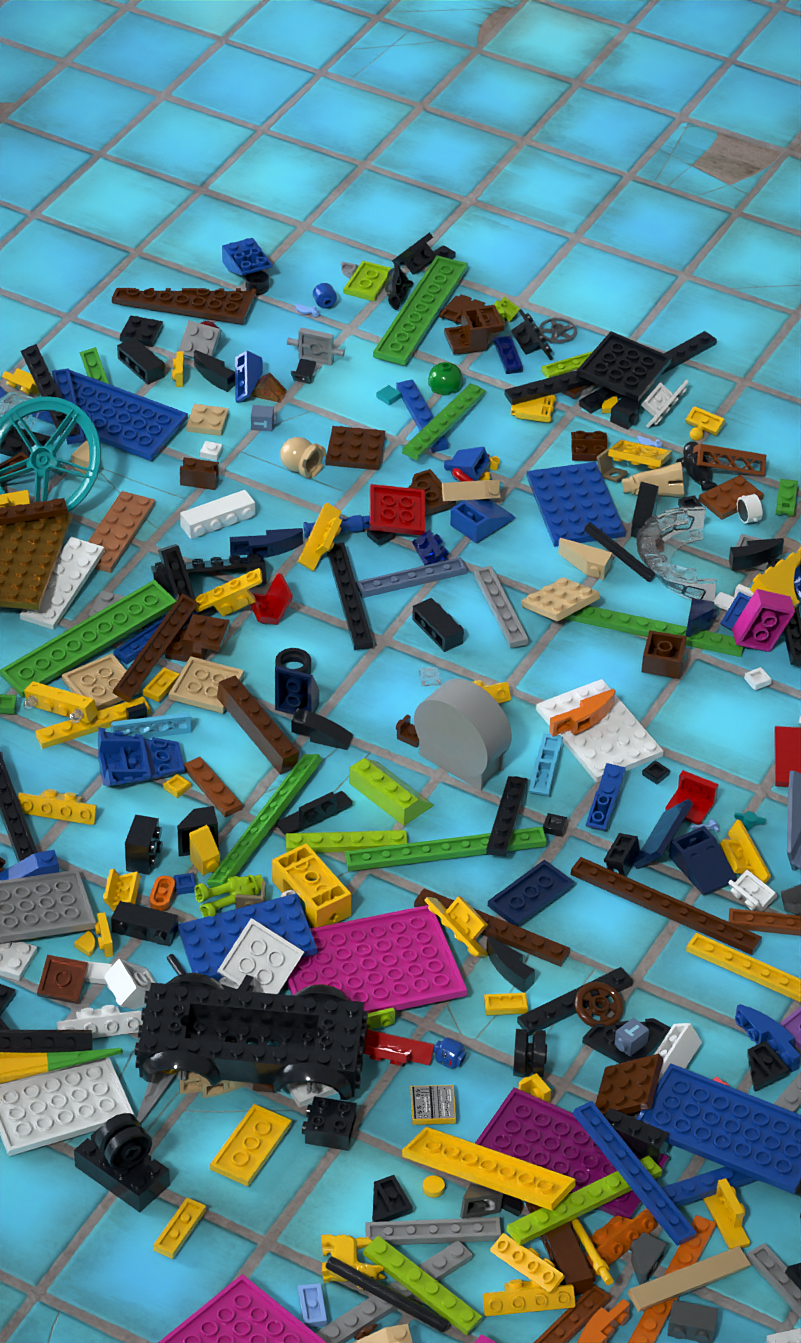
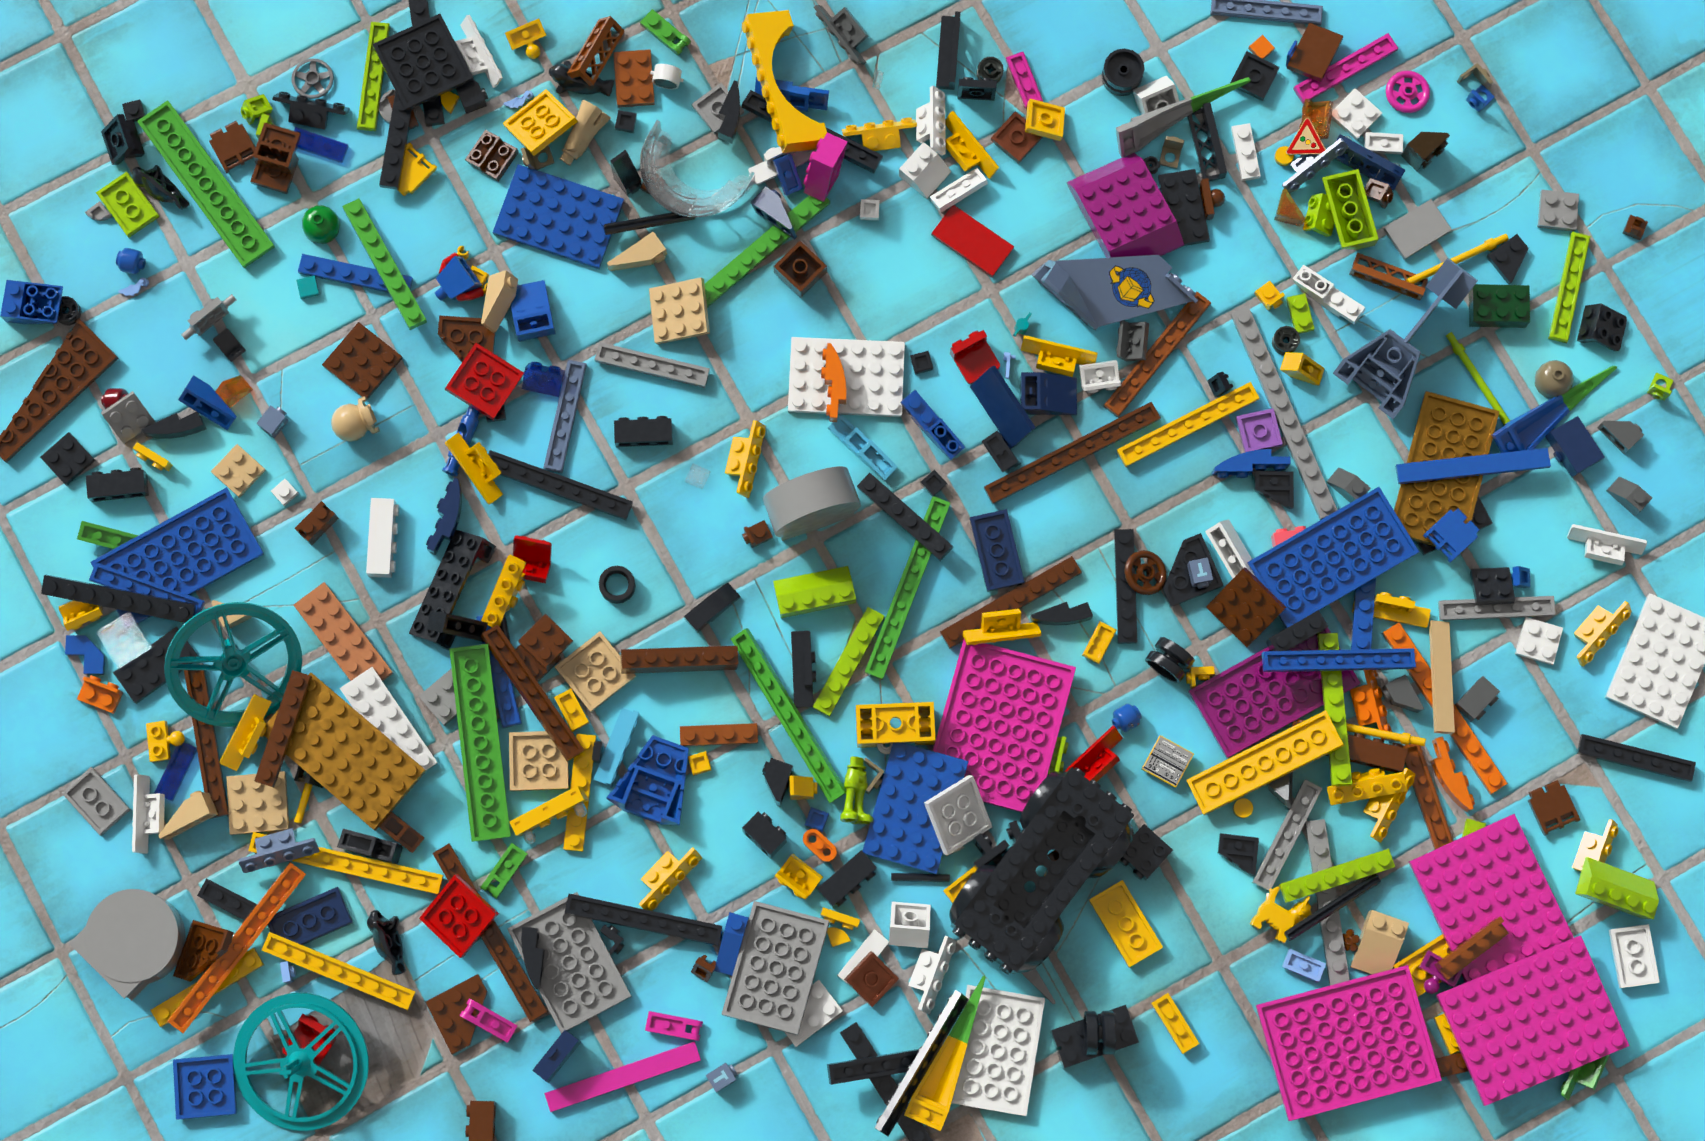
camera: 60 degrees left, 35 degrees up
dark blue slope [275,666,319,715] -> none

